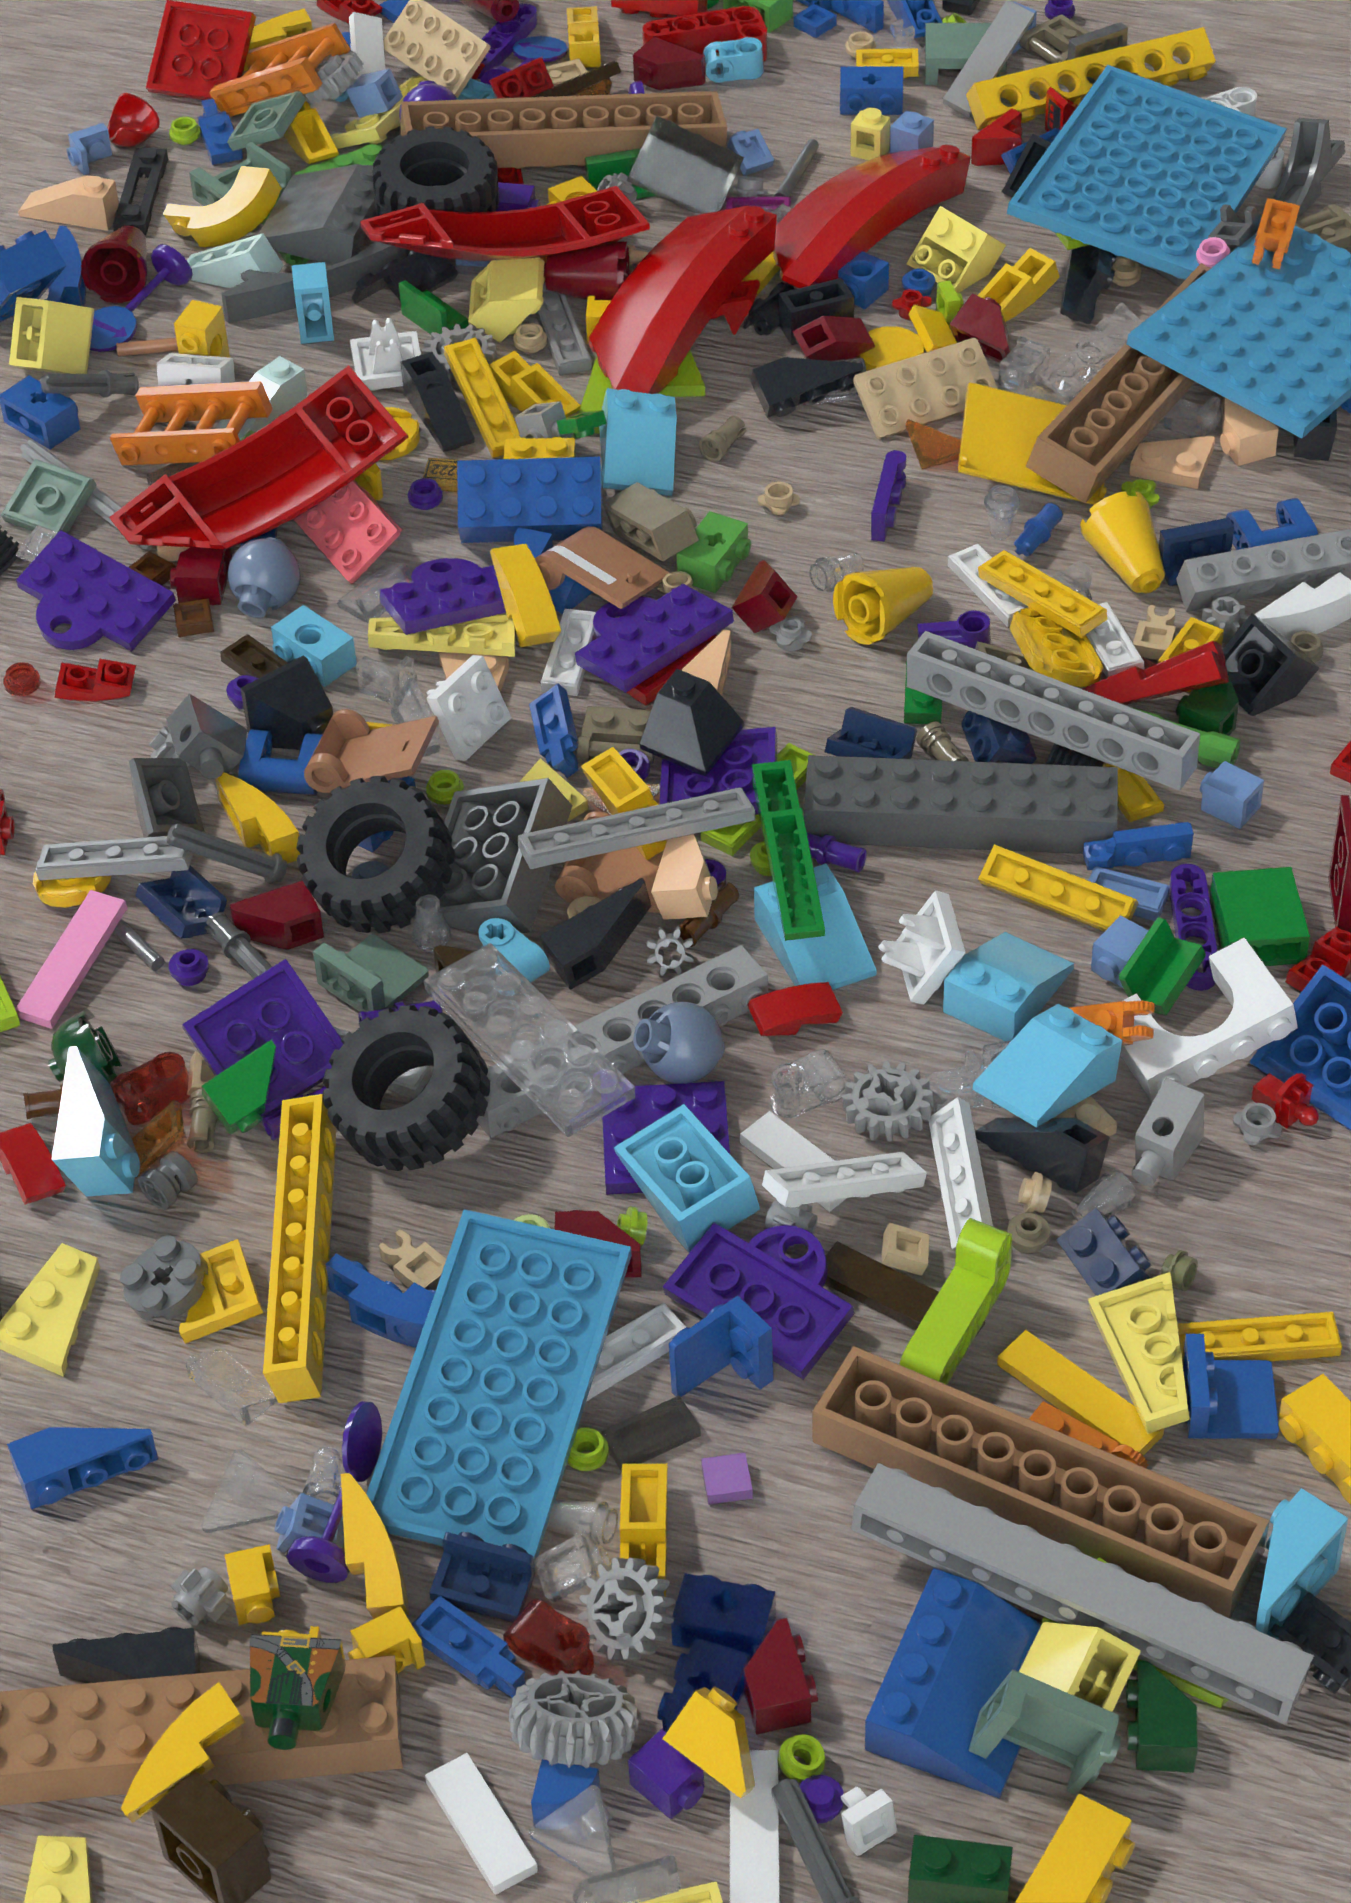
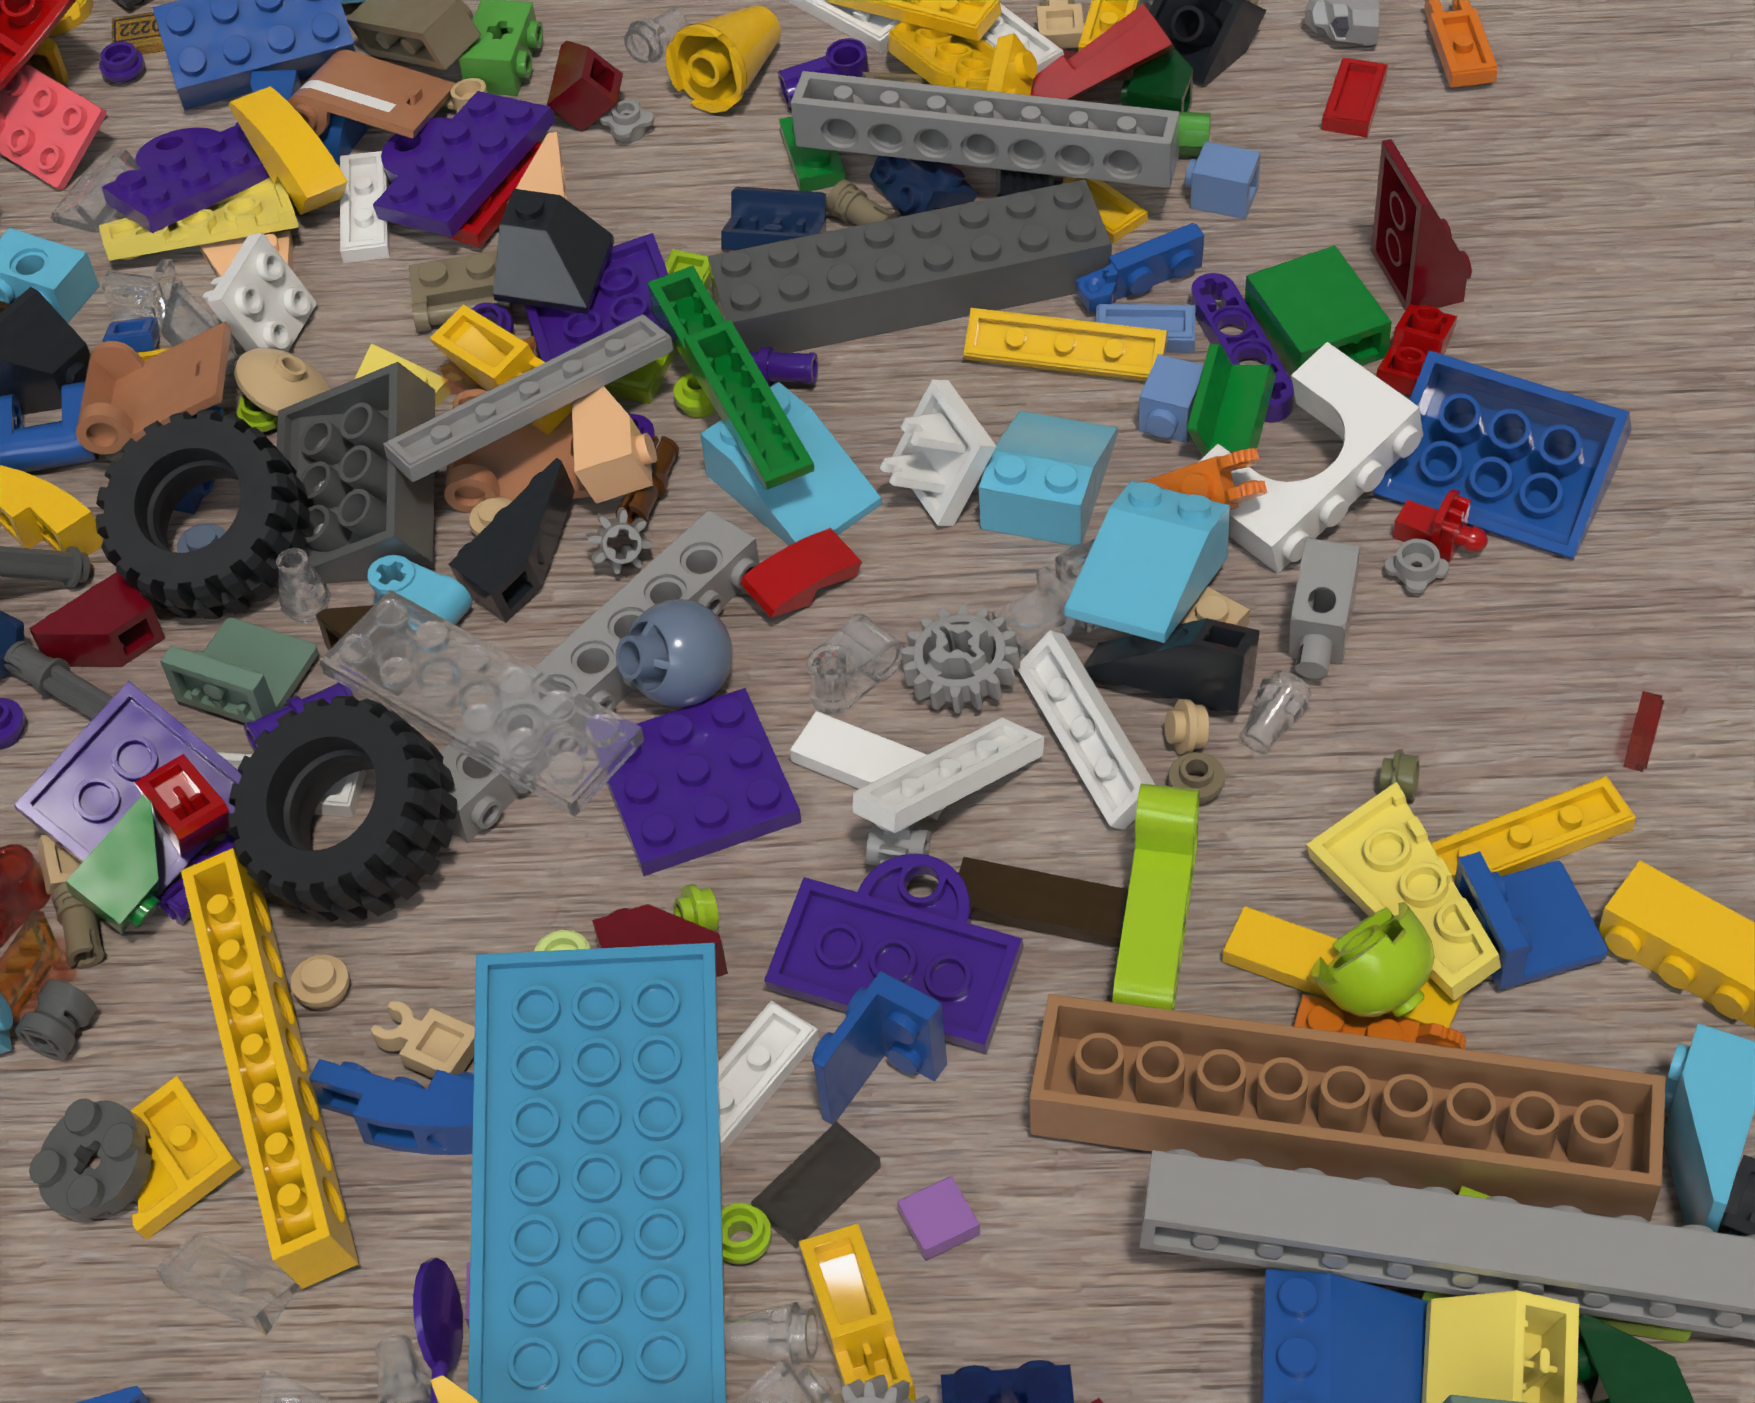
camera: 15 degrees left, 5 degrees up
blue hinge [529,684,578,778] -> none
medium azure slope [614,1104,760,1253] -> none
tan plate [882,1222,929,1276] -> none
dark blue bracket [1056,1208,1153,1296] -> none
none -> blue tile [102,316,161,352]
none -> red slope [134,754,229,856]
none -> tan dish [234,348,330,416]
none -> tan plate [291,954,350,1011]
none -> yellow plate [986,33,1037,95]
none -> lime cylinder [1310,902,1435,1017]

